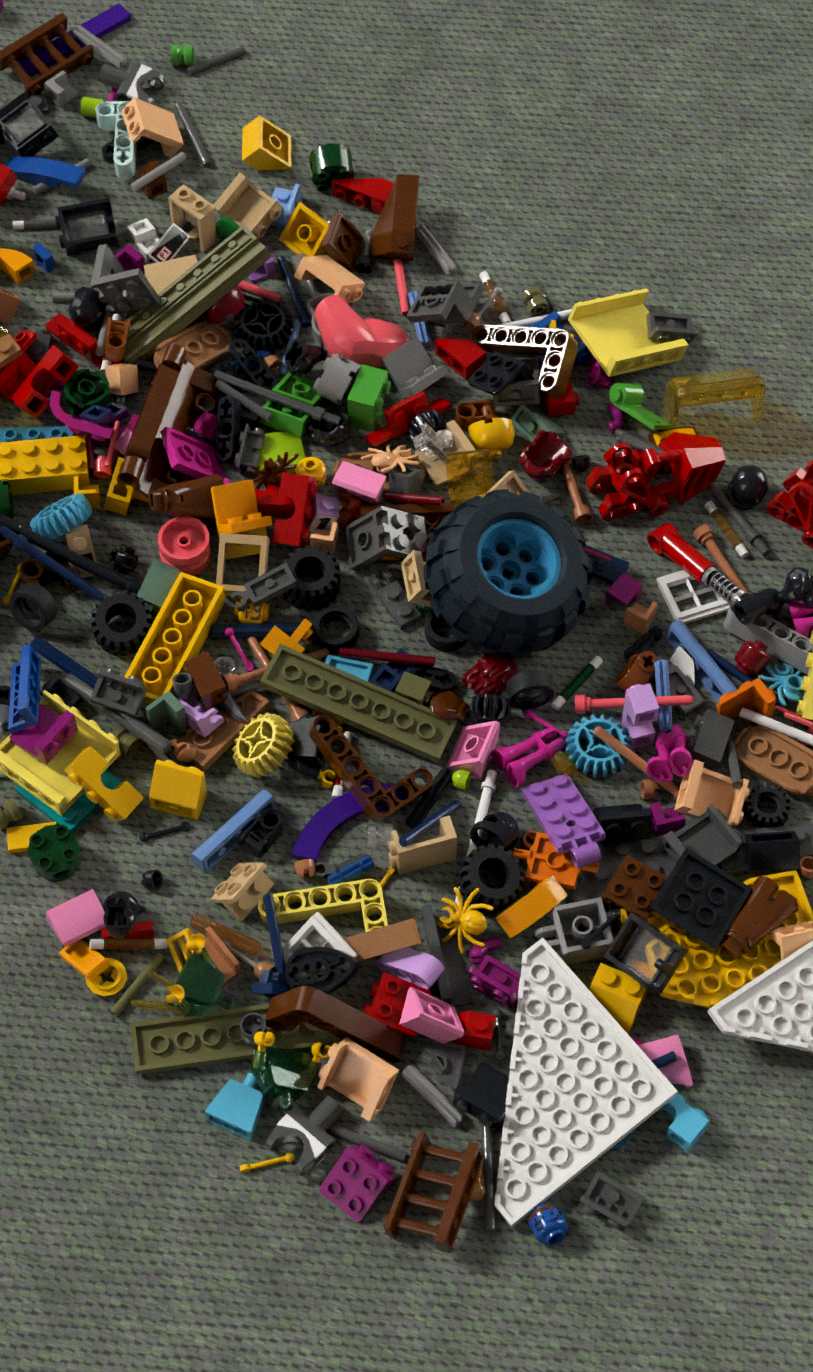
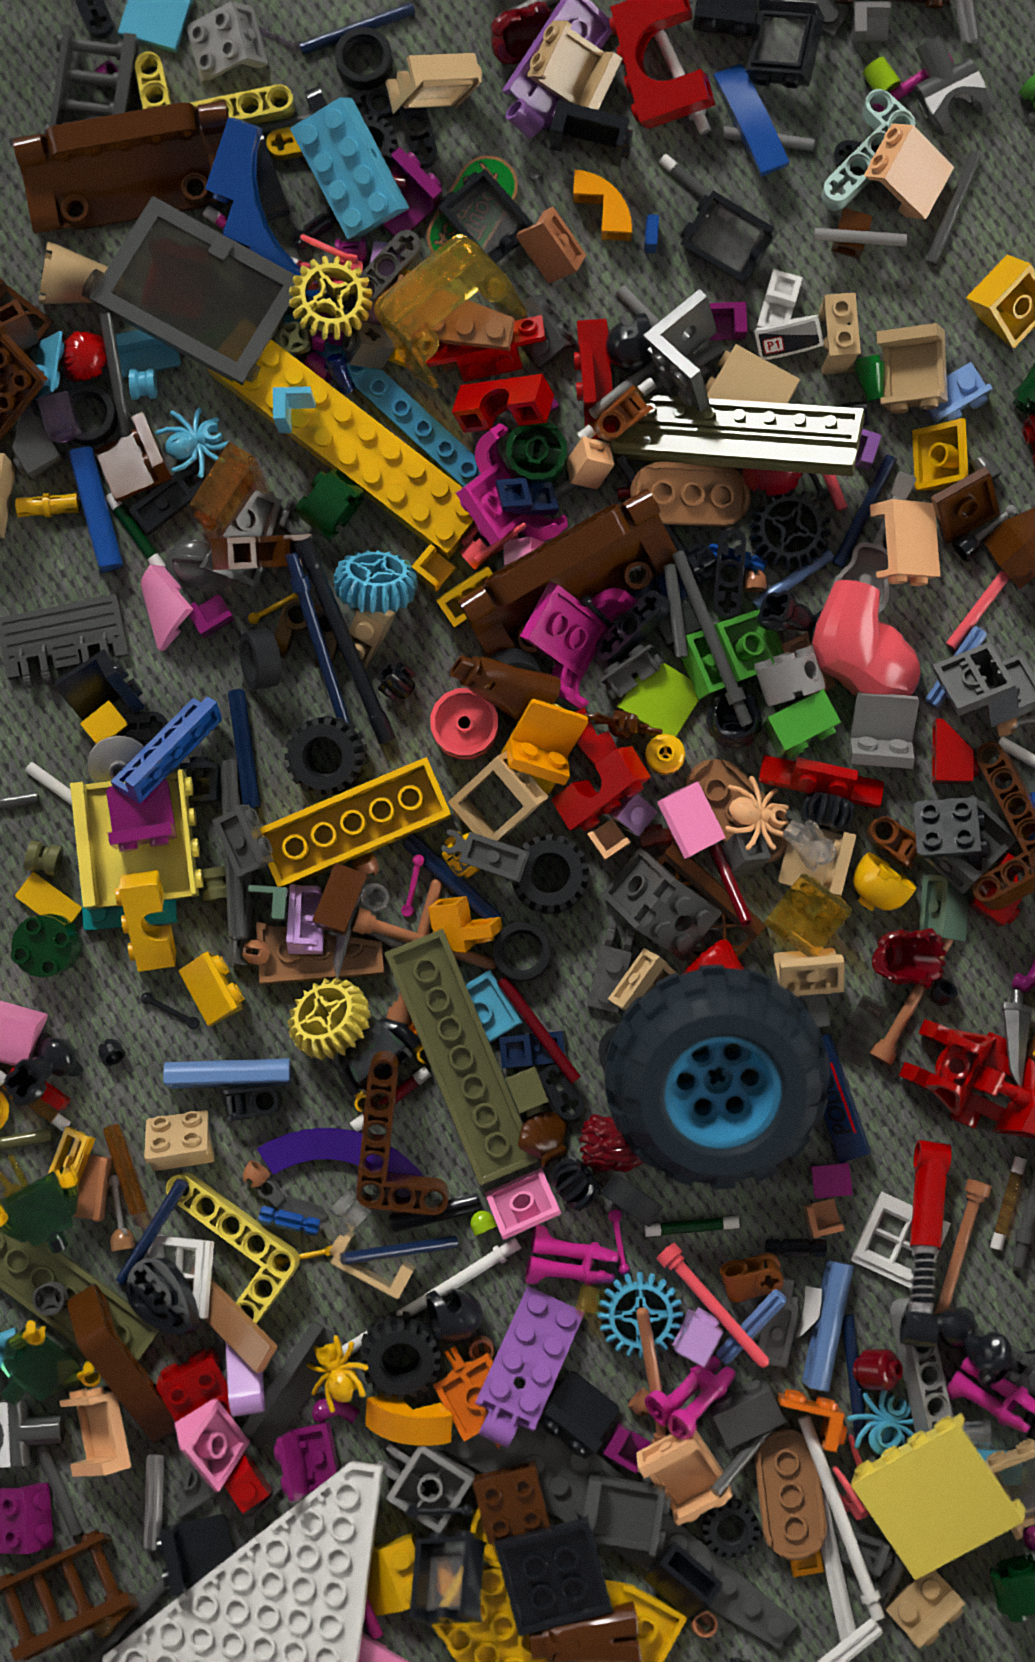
camera: 50 degrees right, 25 degrees up
sand green panel [137,559,180,617] -> none
dark grey hose [172,673,194,700] -> none
dark blue tile [251,970,288,997] -> none

